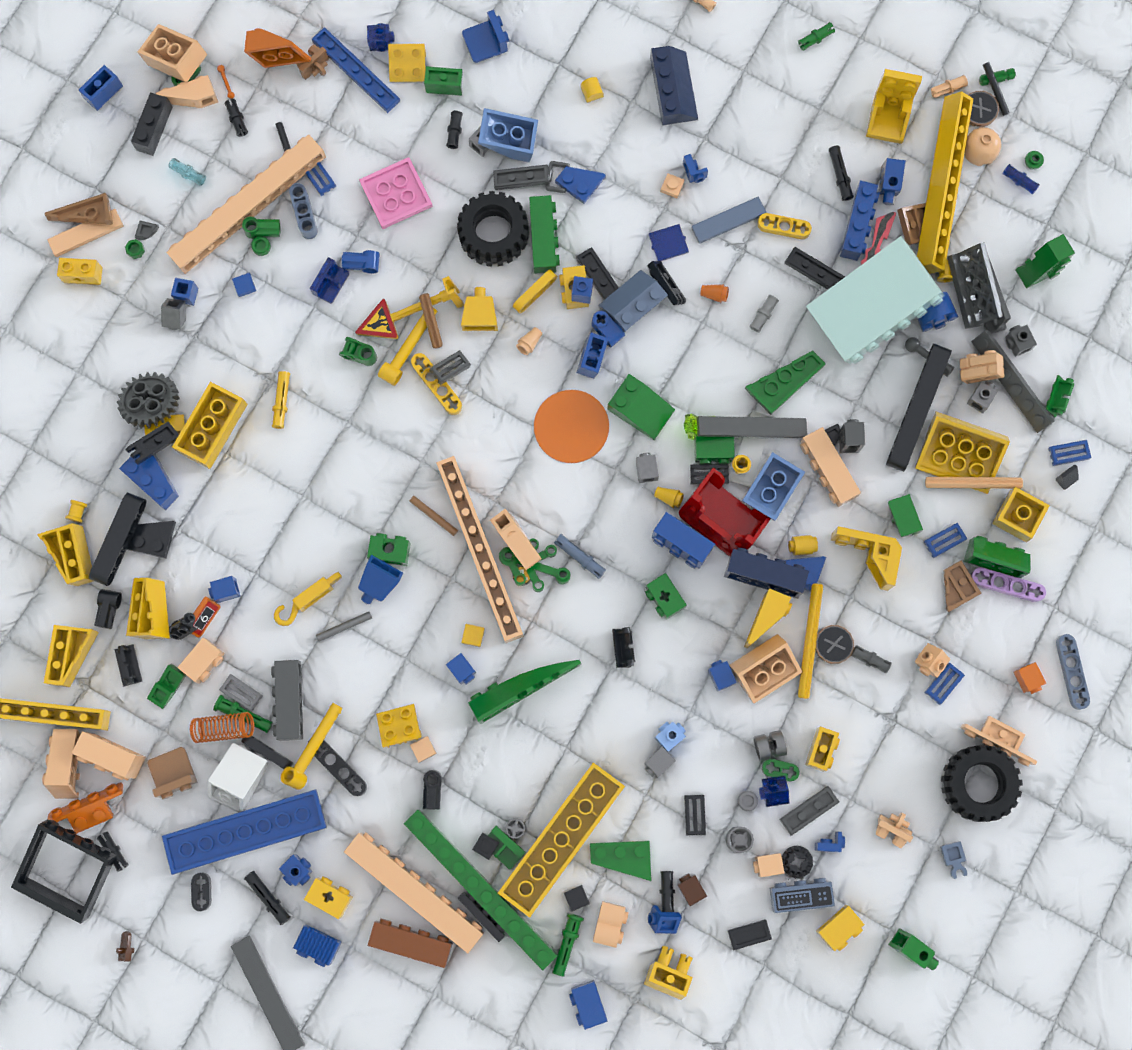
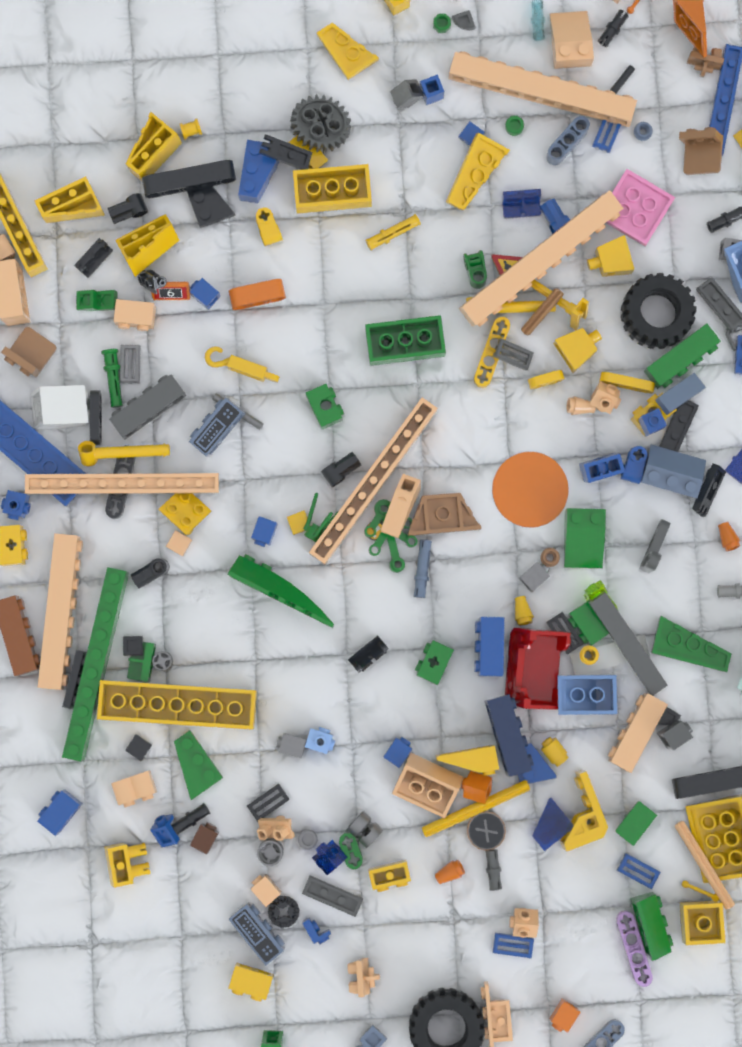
camera: 55 degrees right, 5 degrees up
orange piece [190,712,254,743] -> none
green piece [242,217,281,239] -> none
blue torso [358,555,403,604] -> none
medium nougat bar [409,496,458,536] -> none
green pin [552,913,584,977] -> none
black tile [727,919,772,950] -> none
medium nougat wing [943,560,982,612] -> none
none -> light nougat plate [25,473,219,494]
none -> brick [189,398,246,457]
none -> orange beam [228,279,286,310]
none -> yellow piece [256,207,283,246]
none -> light nougat hips [257,816,295,841]
none -> green plant [303,493,339,542]
none -> yellow wing [317,23,379,80]
none -> black piece [321,452,362,487]
none -> green brick [365,315,446,366]
none -> medium nougat wing [408,493,481,536]
none -> orange cone [435,860,465,884]
none -> yellow wing [446,133,510,210]
none -> light nougat brick [458,190,624,327]
none -> orange brick [461,771,492,804]
none -> yellow beam [528,370,565,389]
none -> clear blue wing [532,798,574,852]
none -> medium nougat plate [540,548,560,567]
none -> light nougat slope [550,11,594,69]
none -> yellow torso [587,235,635,277]
none -> light nougat brick [590,381,621,414]
none -> sand blue plate [634,122,653,141]
none -> dark grey beam [639,519,671,573]
none -> sand blue tile [655,373,706,415]
none -> medium nougat bracket [679,127,723,175]
none -> yellow hinge [681,880,720,902]

